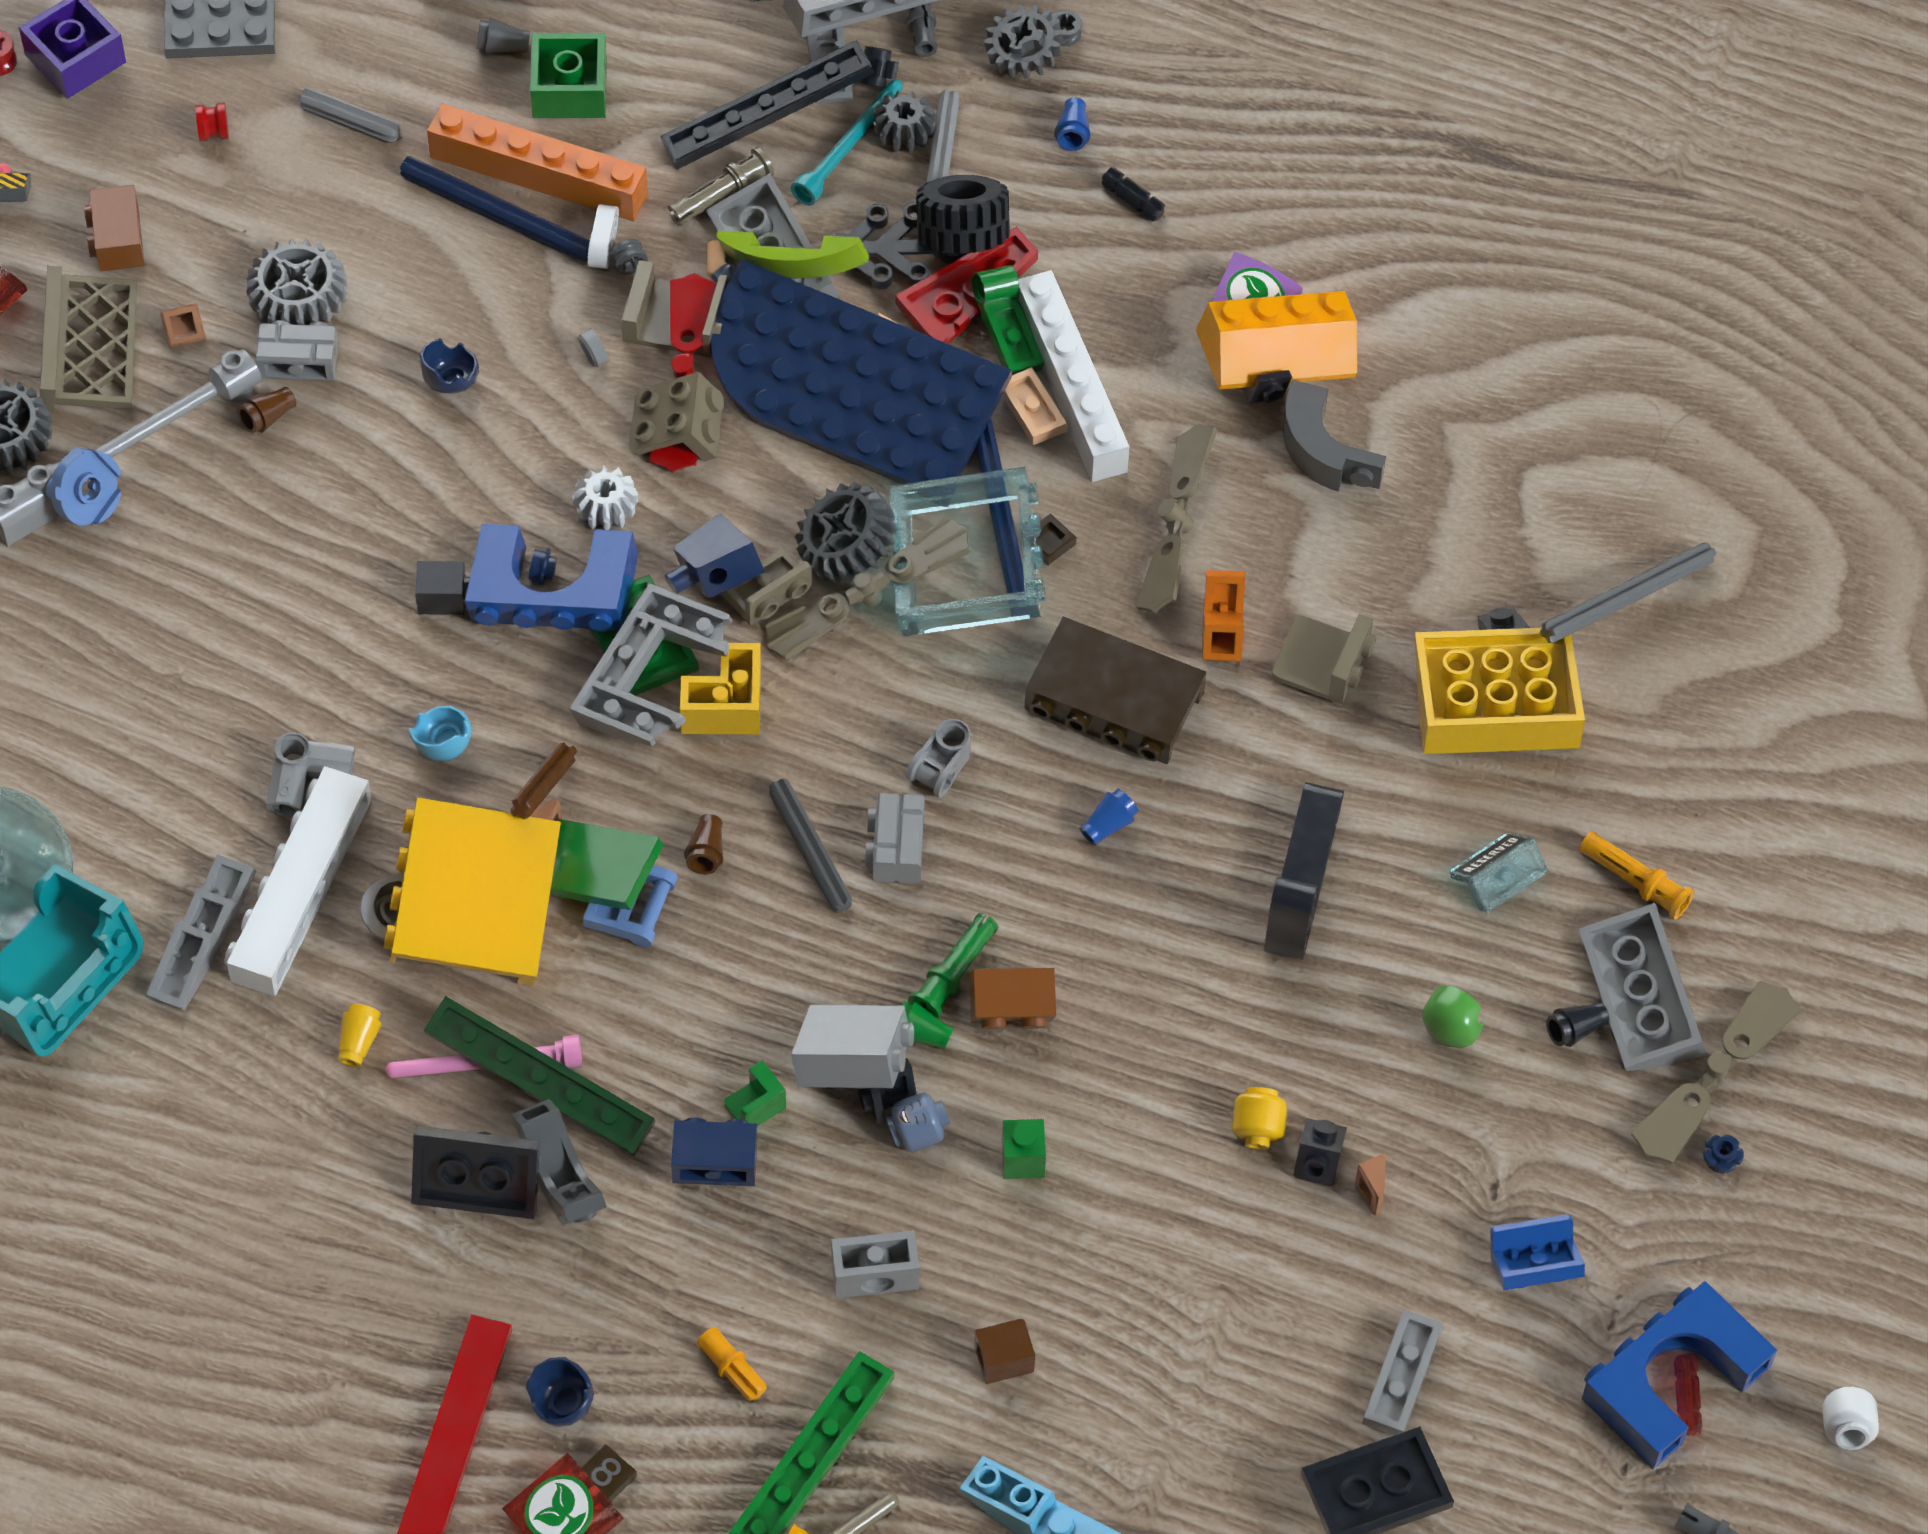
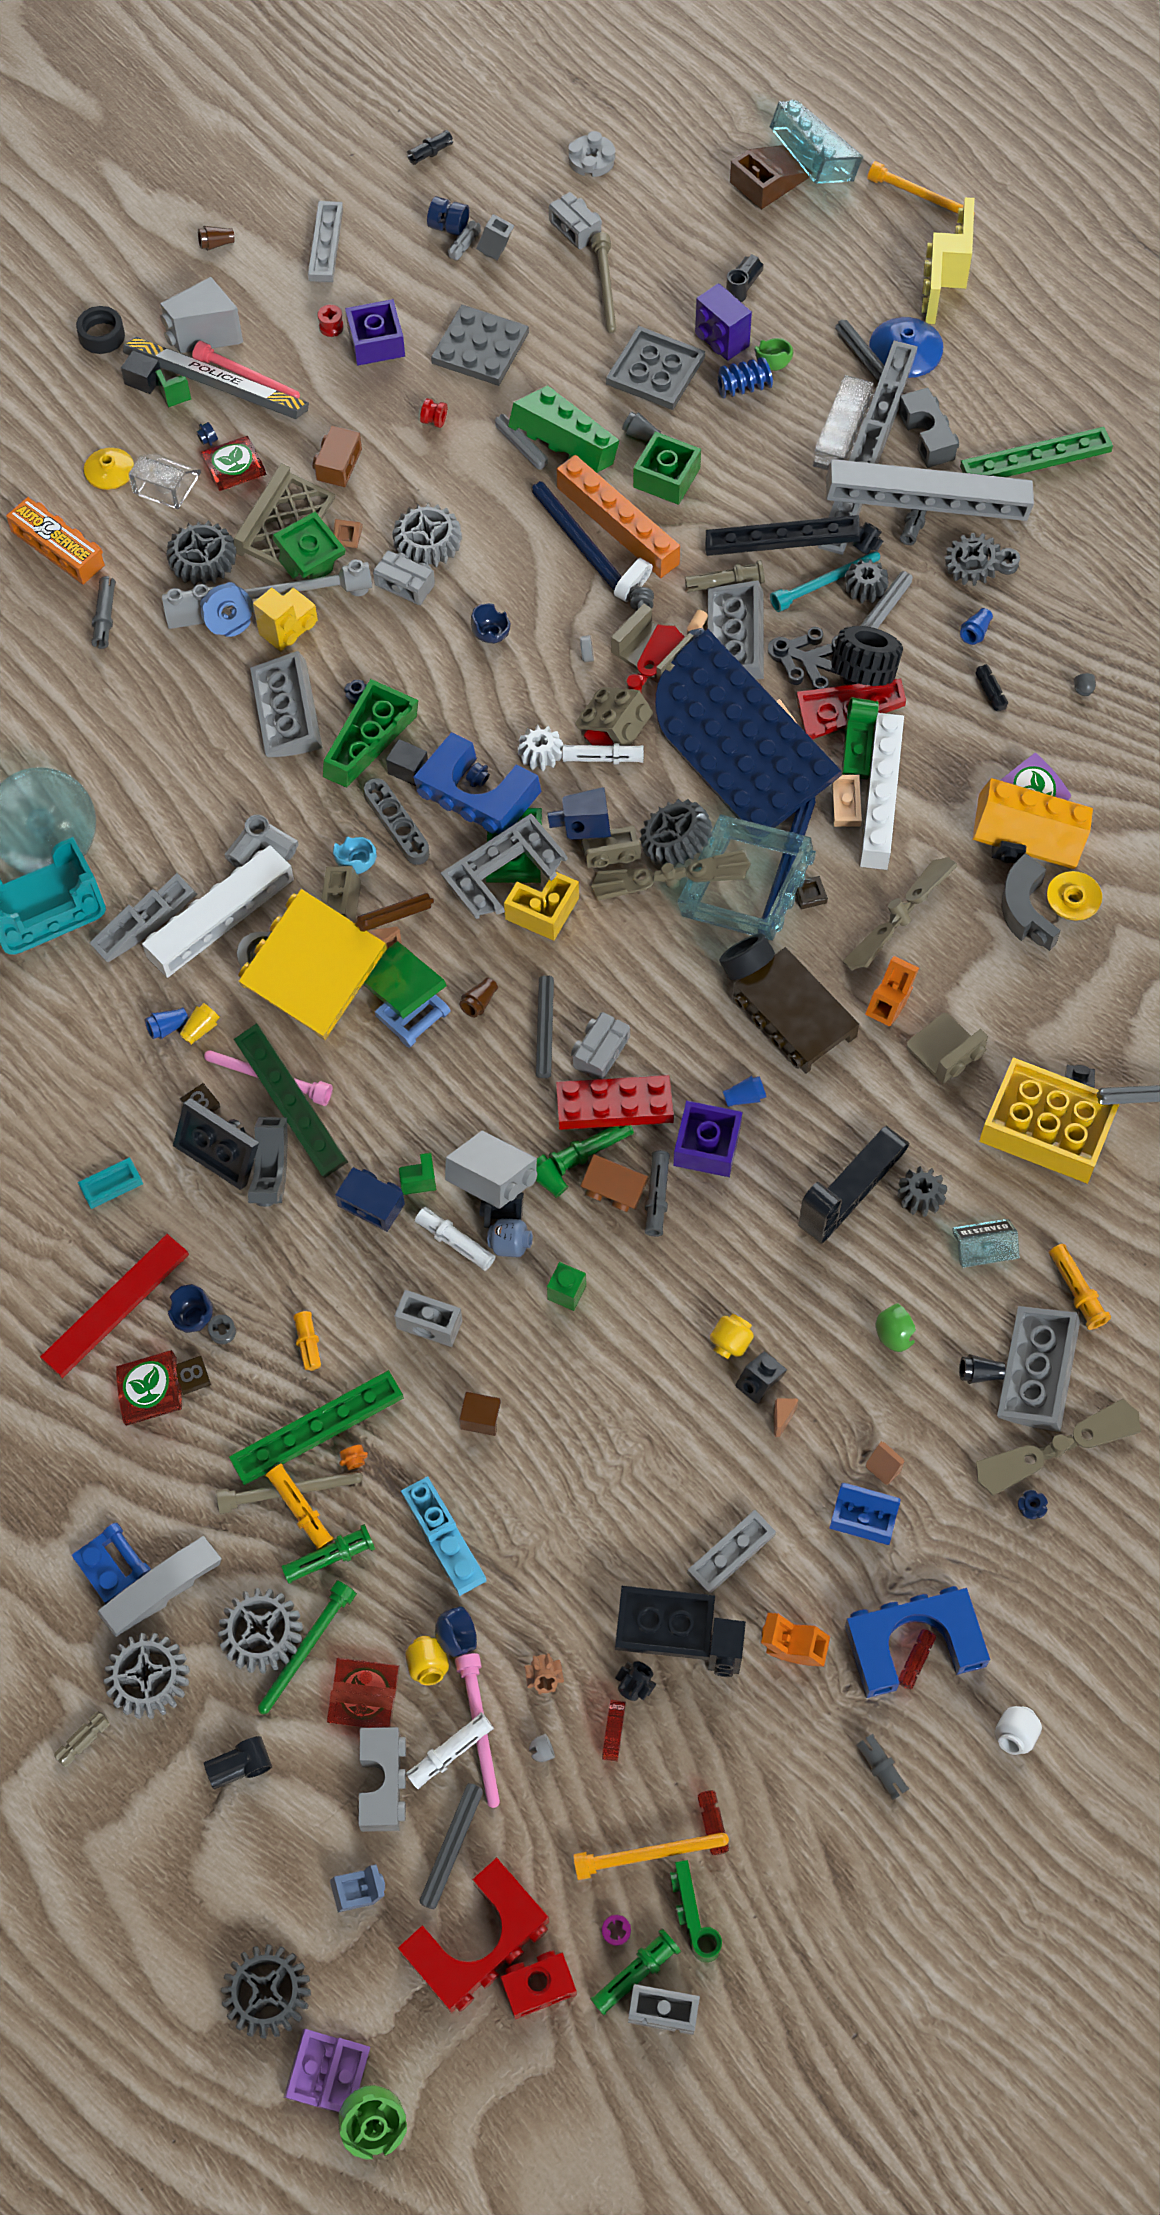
camera: 30 degrees right, 5 degrees up
reddish brown cone [237,387,296,433] -> none
lime slope [716,231,869,278] -> none
light grey piece [905,719,971,798] -> none
none -> teal tile [78,1157,143,1209]
none -> blue cone [145,1008,189,1040]
none -> dark brown tile [180,1083,221,1112]
none -> dark grey bush [208,1315,236,1344]
none -> light grey slope [250,651,323,757]
none -> yellow brick [253,588,318,652]
none -> green panel [273,512,346,579]
none -> dark tan hinge [321,866,361,923]
none -> green wedge [323,679,419,788]
none -> orange plate [339,1445,368,1470]
none -> dark blue plate [344,680,367,705]
none -> dark grey beam [364,778,430,865]
none -> white pin [415,1207,496,1271]
none -> green wedge [508,385,620,473]
none -> plate [556,1075,674,1130]
none -> white pin [563,743,644,765]
none -> dark grey pin [645,1150,670,1237]
none -> dark purple brick [673,1100,743,1178]
none -> black brick [708,1617,746,1677]
none -> black tyre [719,934,775,980]
none -> orange brick [761,1613,830,1667]
none -> nougat slope [866,1441,905,1485]
none -> dark grey gear [897,1166,947,1217]
none -> yellow dish [1047,871,1102,921]
none -> dark grey hinge [1074,673,1096,696]

